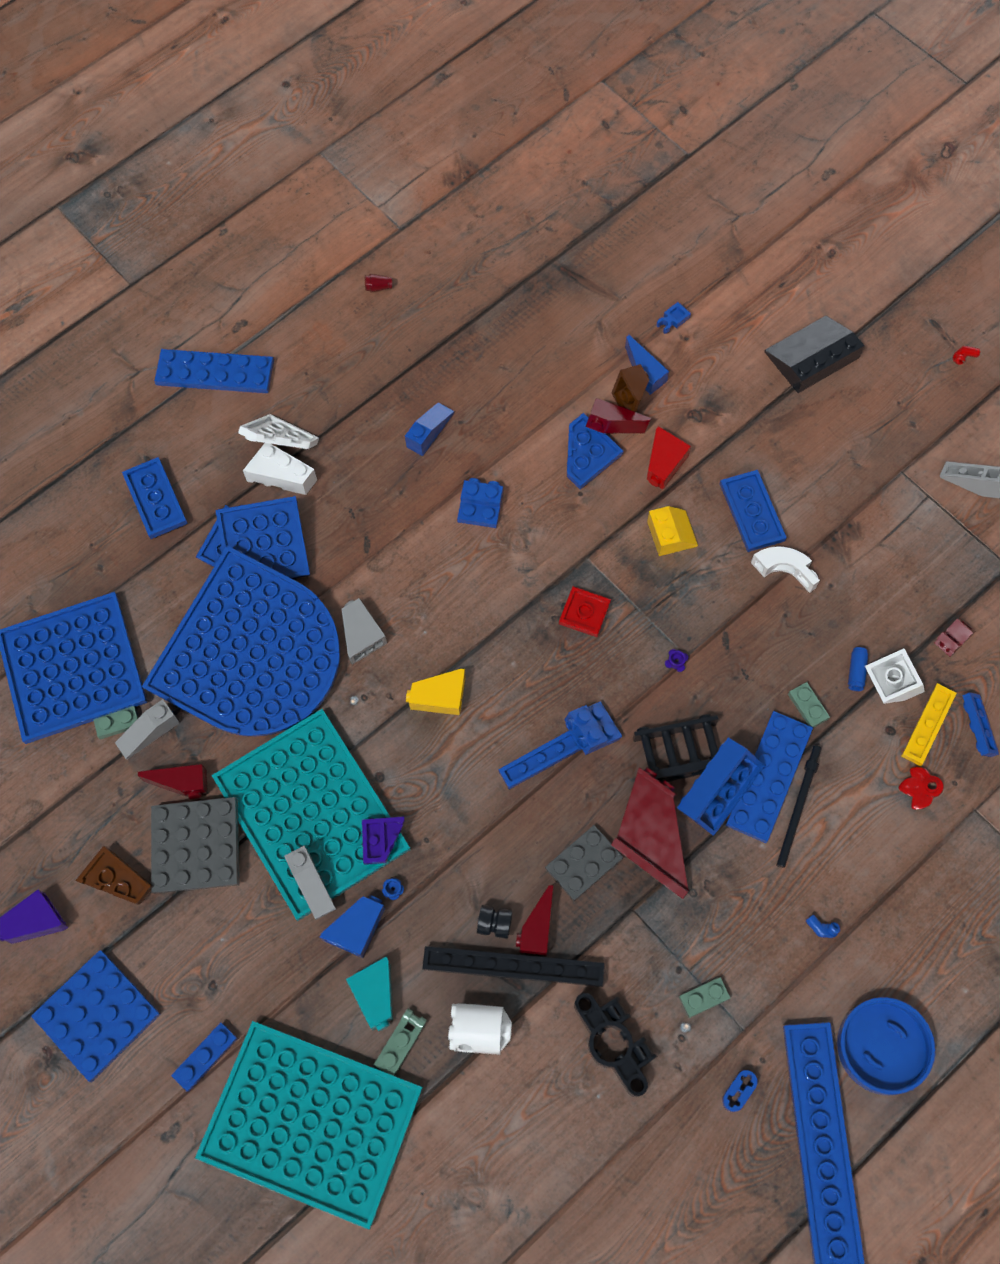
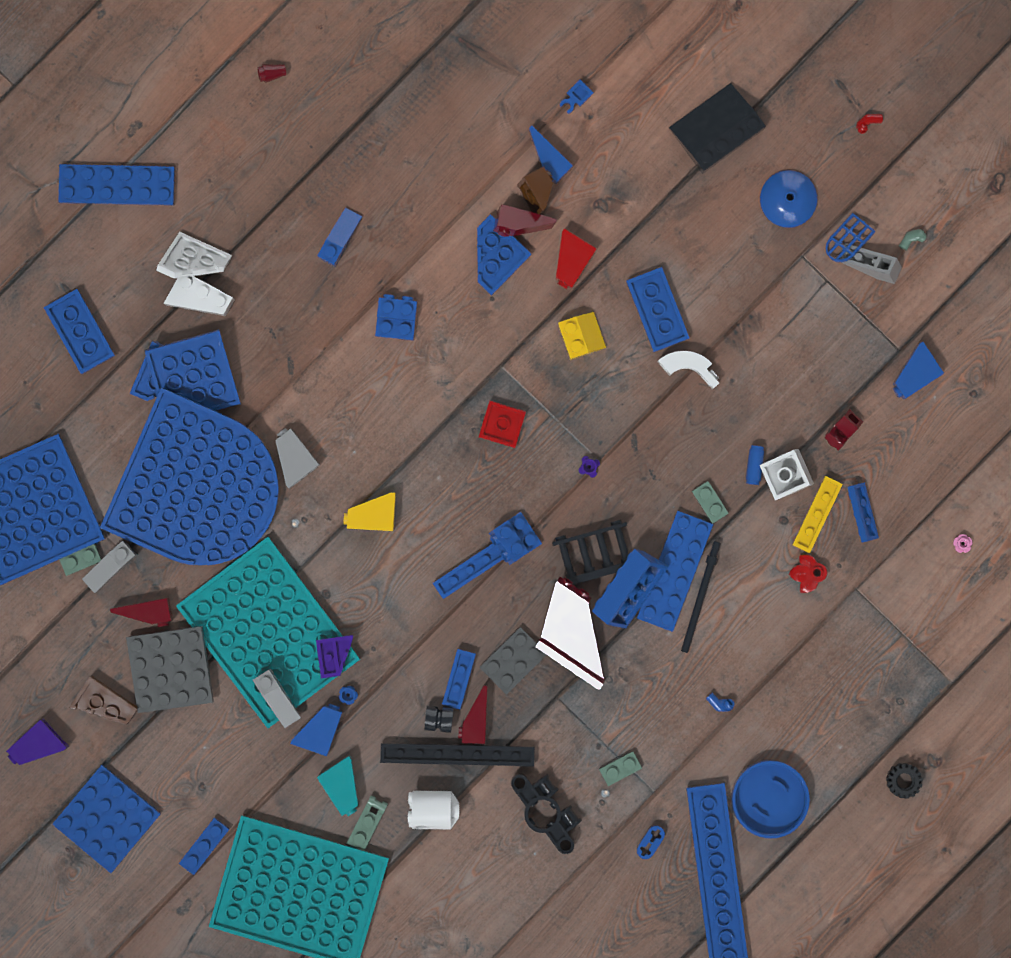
camera: 10 degrees left, 20 degrees up
none -> blue plate [442,649,476,709]
none -> blue dish [760,170,817,228]
none -> blue window [825,213,875,263]

